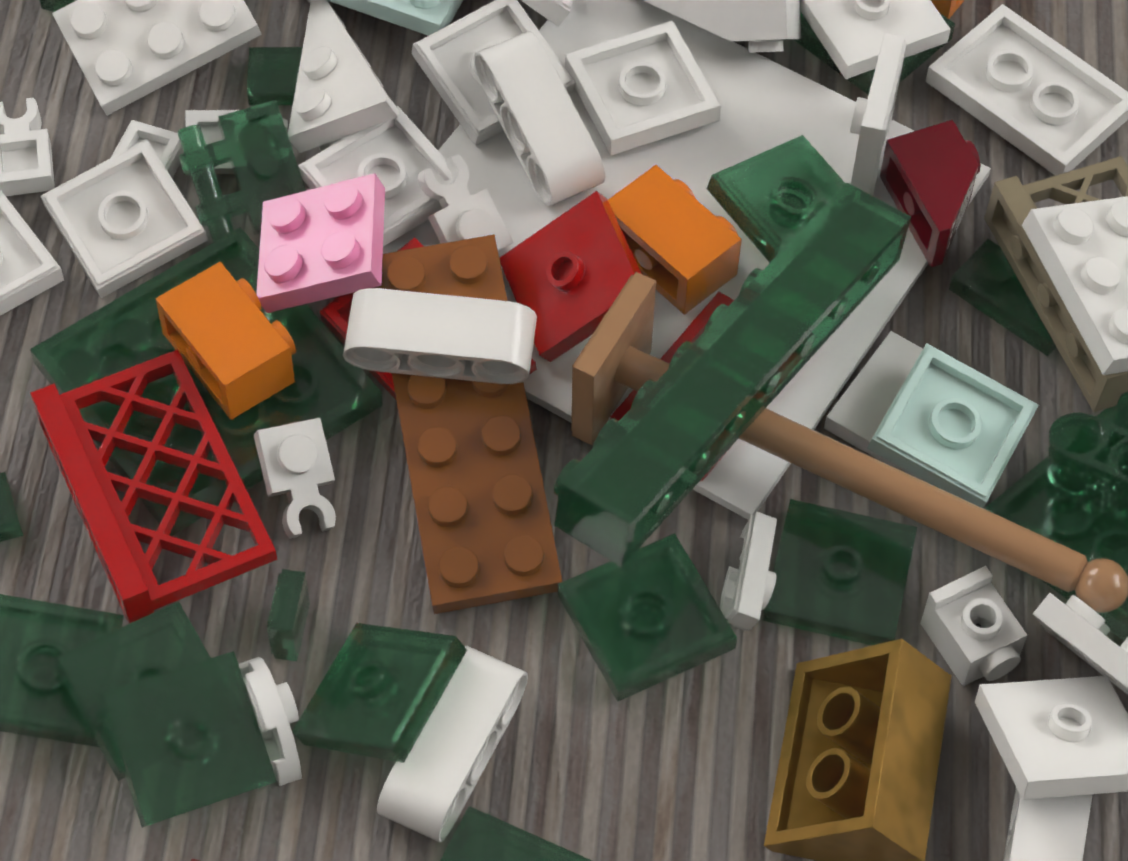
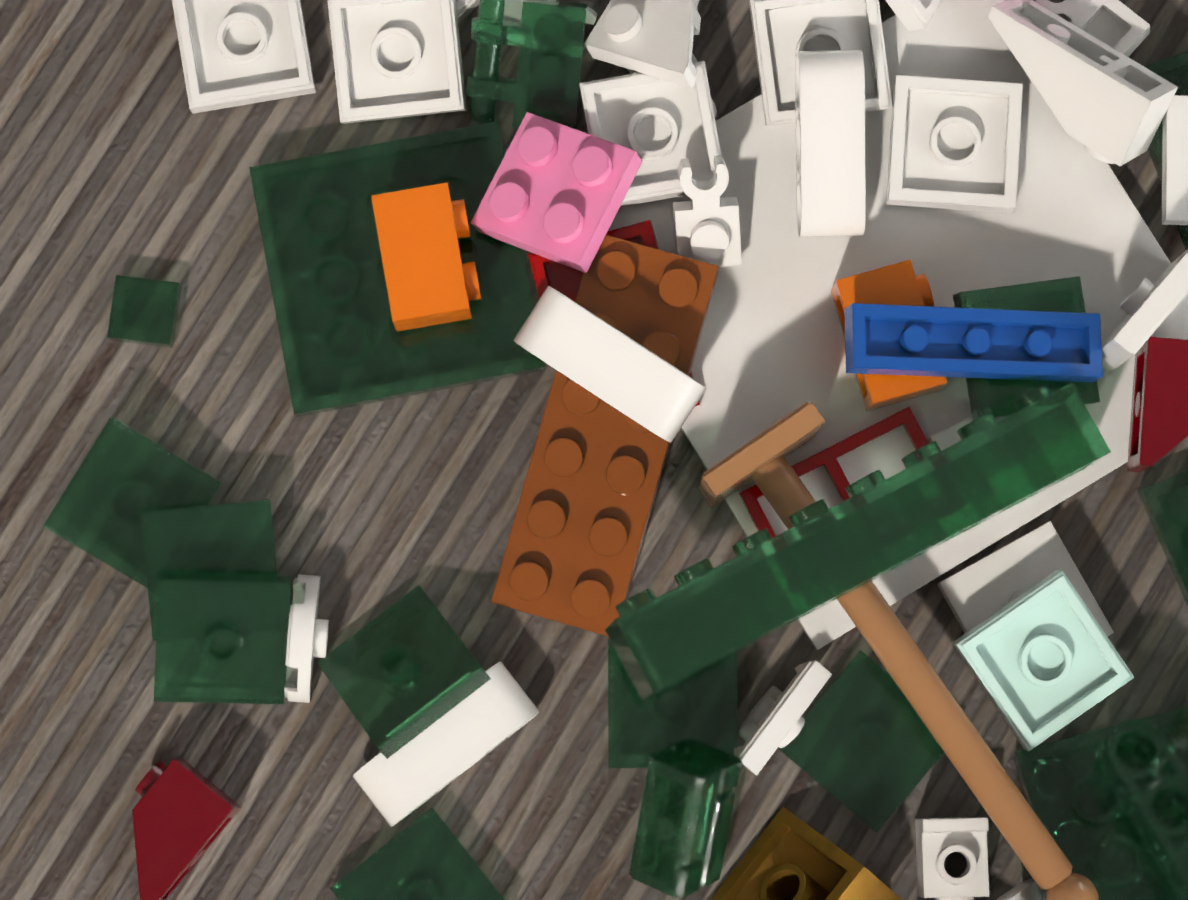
camera: 25 degrees right, 25 degrees up
red fence [30,349,277,631] -> none
white plate [254,418,336,539] -> none
clear green tile [267,569,310,661] -> none
red plate [499,191,642,362] -> none
none -> clear green brick [629,738,742,899]
none -> blue plate [844,303,1103,382]

